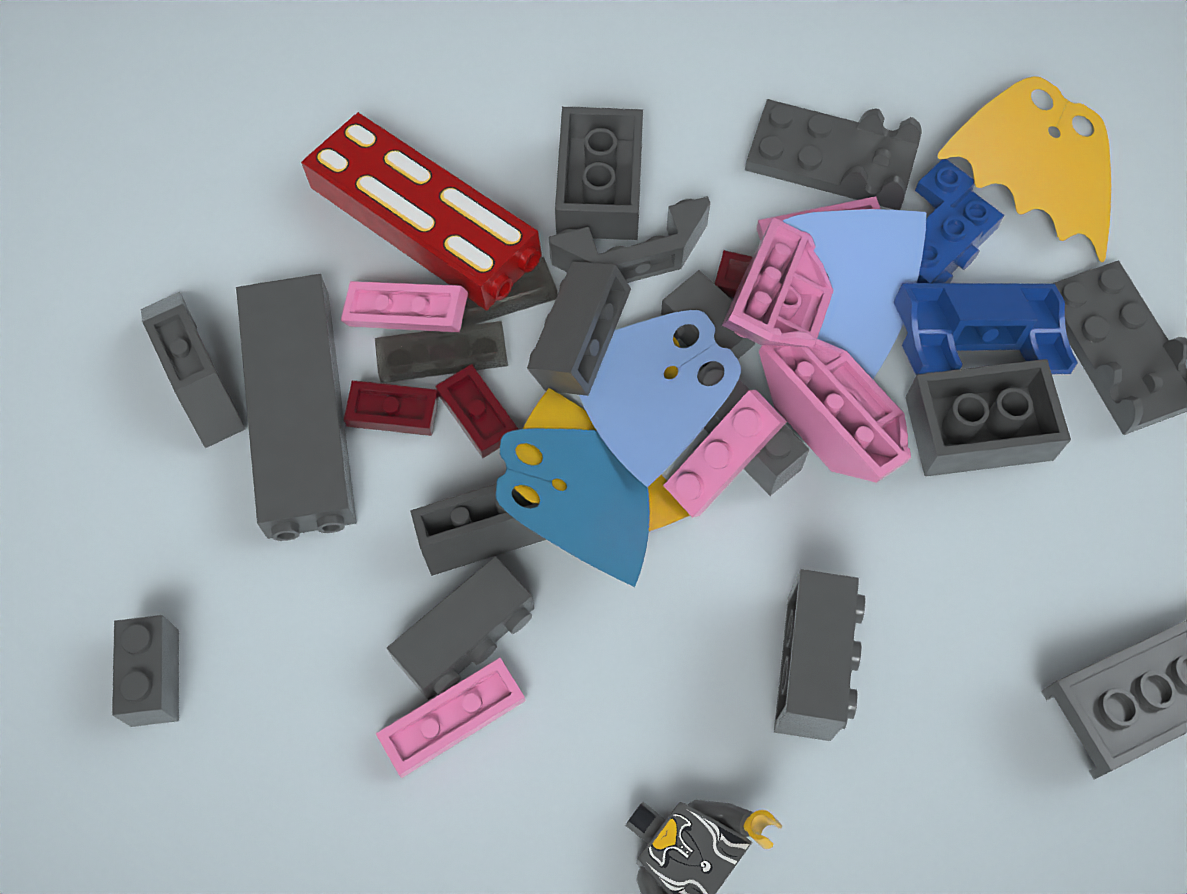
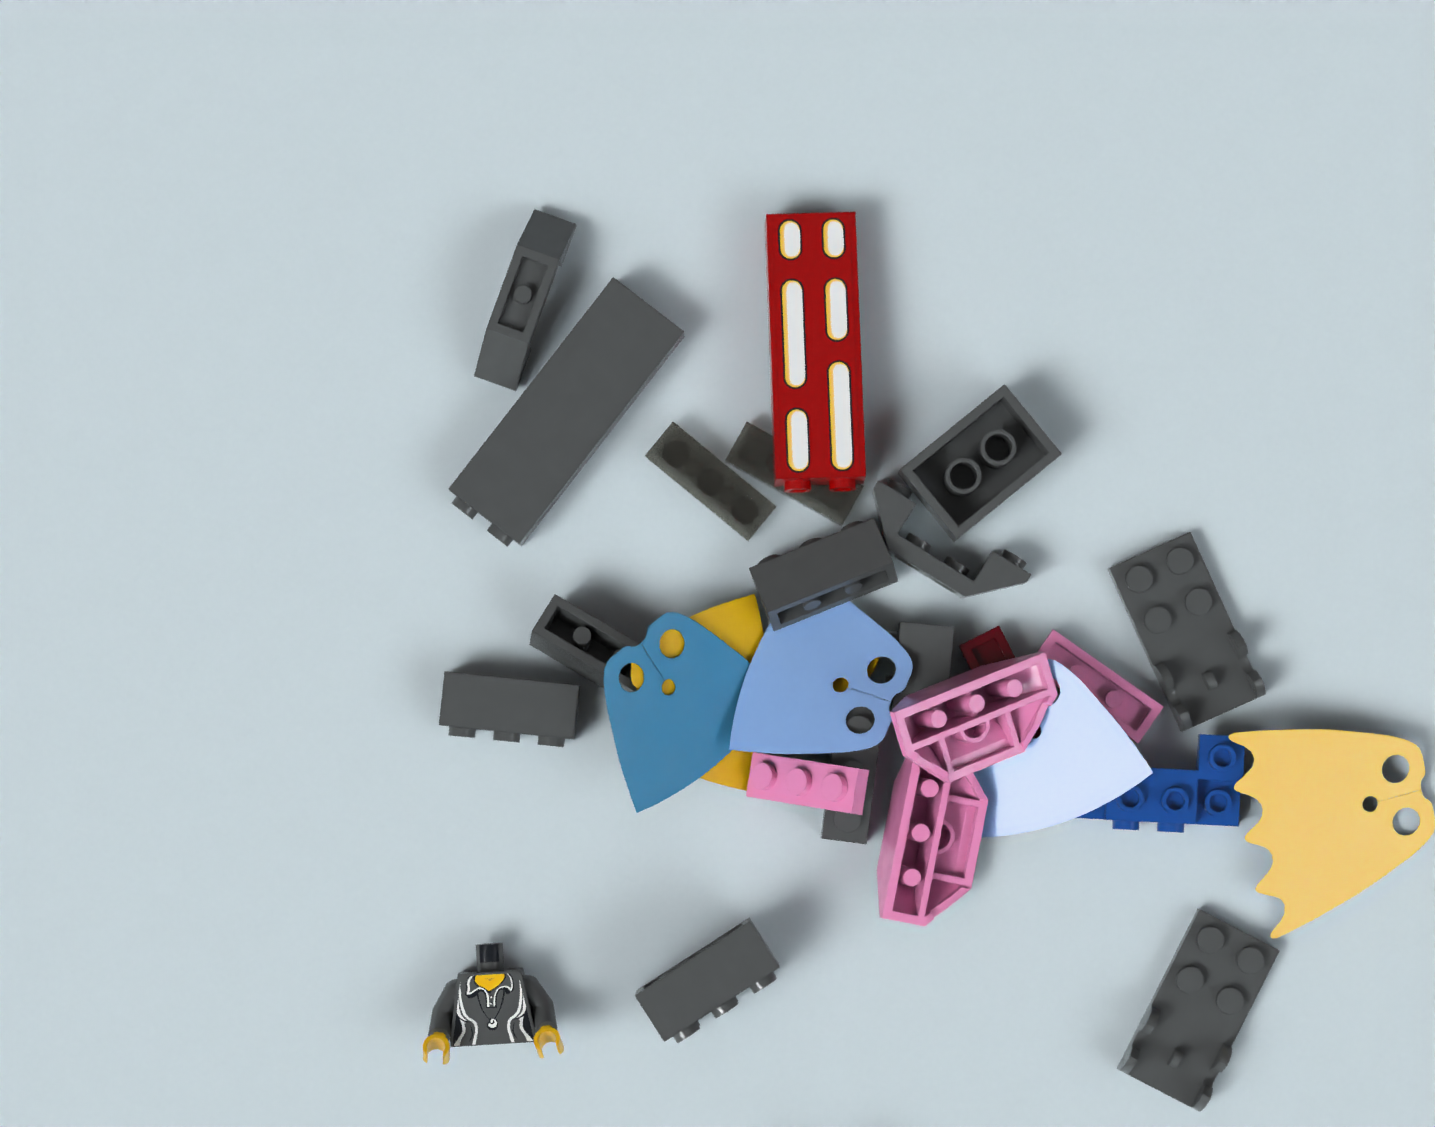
camera: 50 degrees right, 20 degrees up
dark grey brick [112,615,179,727] -> none
bright pink plate [341,281,468,333] -> none
dark red plate [343,380,439,436] -> none
bright pink plate [376,658,526,778] -> none
dark red plate [435,364,519,458] -> none
blue bracket [893,283,1078,375] -> none
dark grey brick [905,359,1071,477] -> none

